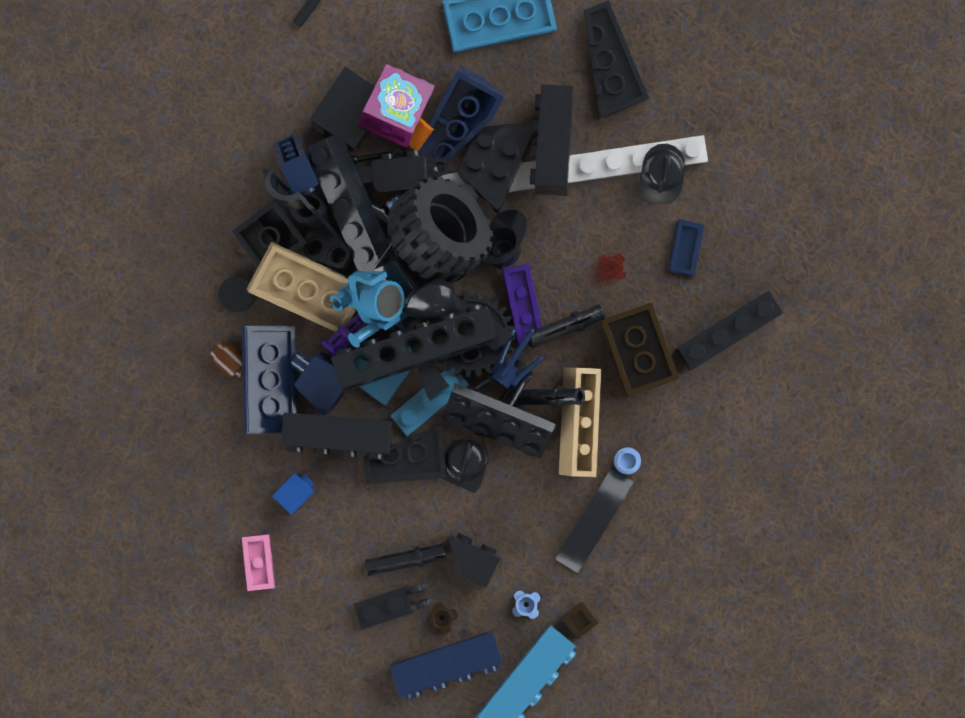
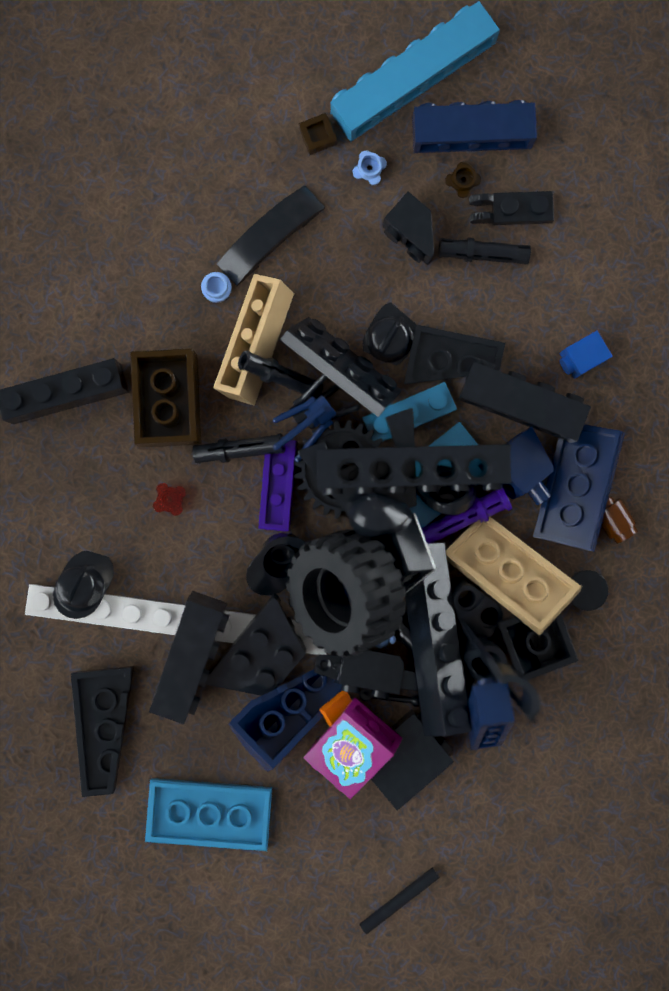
camera: 165 degrees left, 0 degrees up
bright pink plate [242,534,275,591] -> none
dark azure piece [330,270,405,348] -> none
dark blue tile [668,219,704,277] -> none

